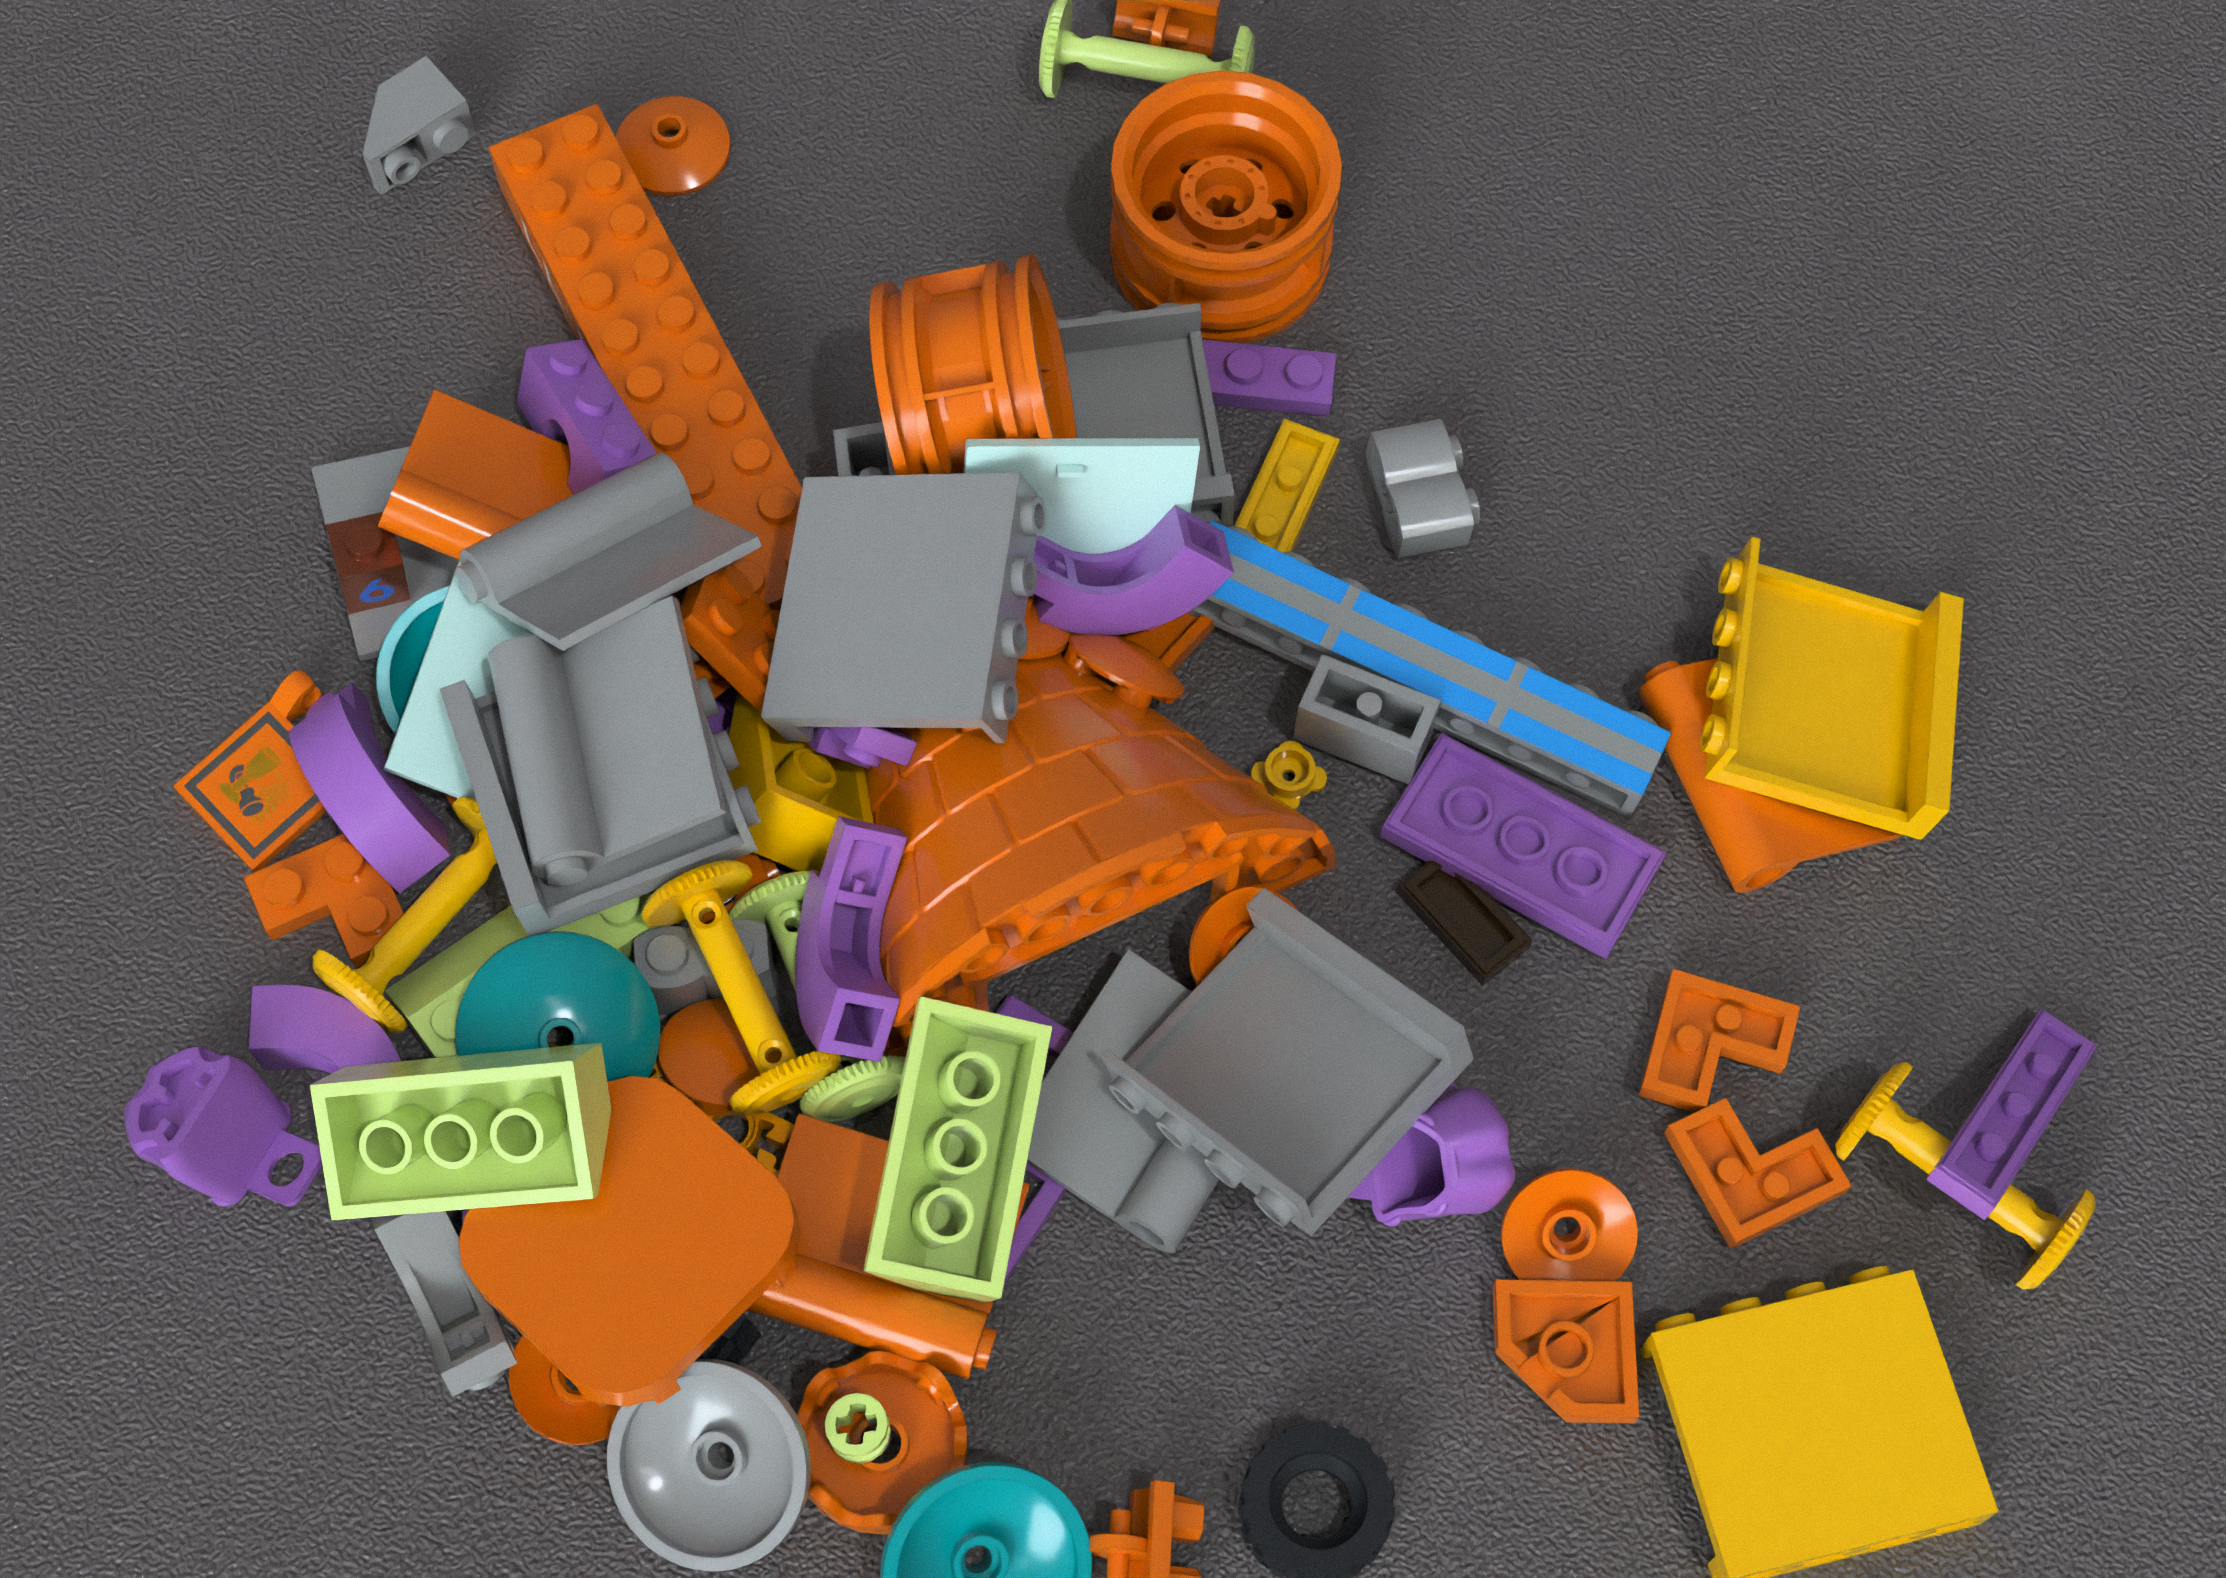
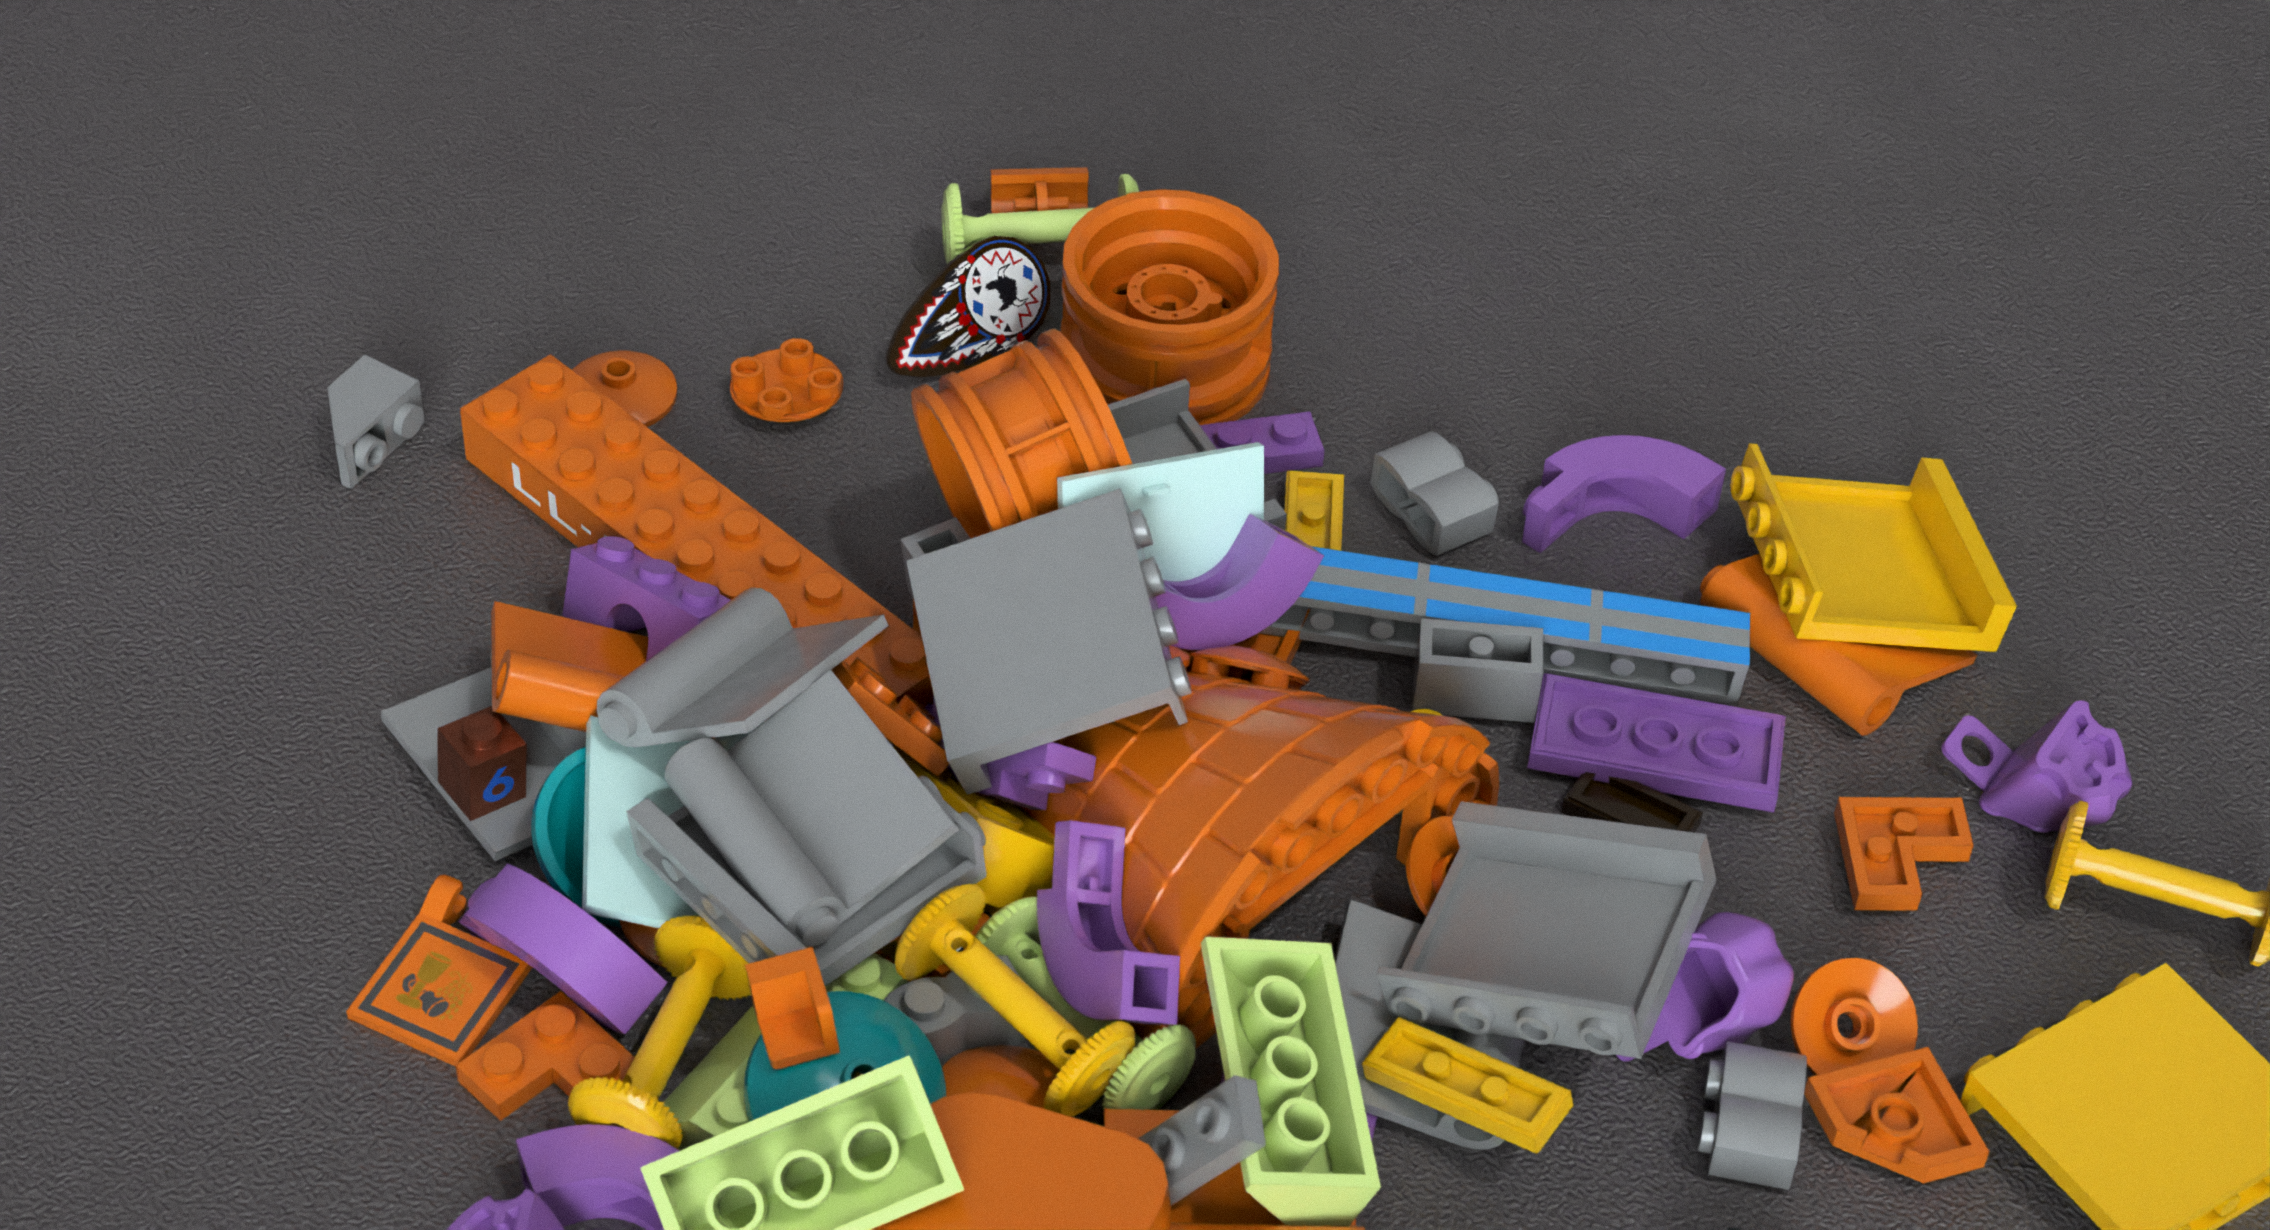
camera: 20 degrees left, 20 degrees down
orange plate [1664,1098,1852,1250] -> none
medium lavender tile [1926,1008,2097,1220] -> none
none -> orange dish [730,338,844,422]
none -> orange panel [745,946,840,1070]
none -> shield [886,236,1051,377]
none -> light grey hinge [1138,1075,1266,1206]
none -> yellow tile [1362,1017,1573,1154]
none -> medium lavender arch [1522,435,1726,553]
none -> light grey brick [1697,1041,1807,1190]
none -> medium lavender piece [1941,700,2132,833]

